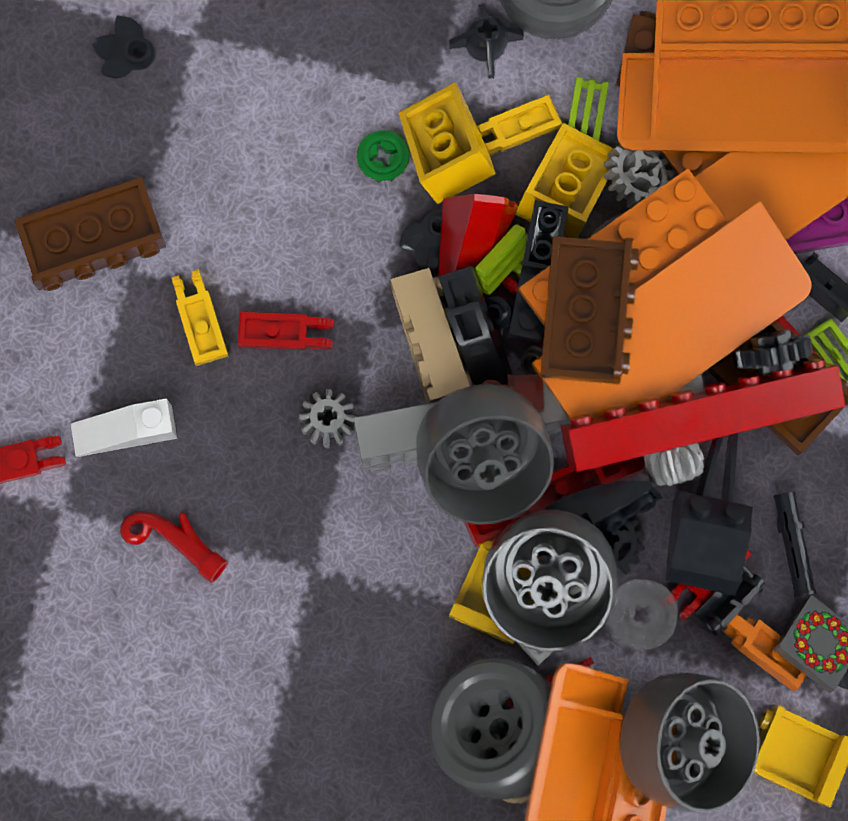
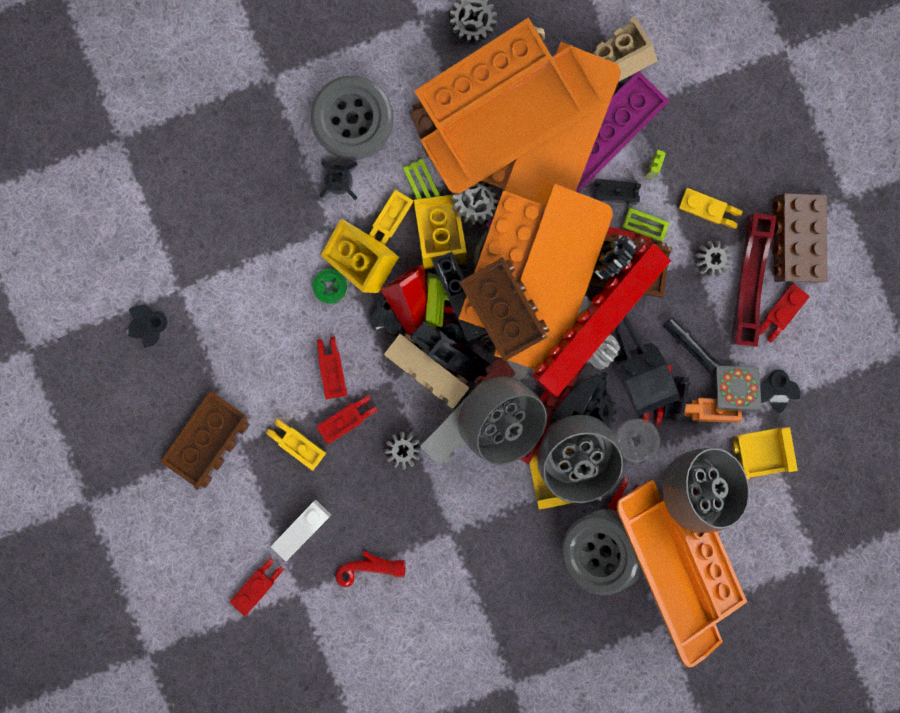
camera: 25 degrees left, 10 degrees up
none -> red hinge [317,336,348,400]

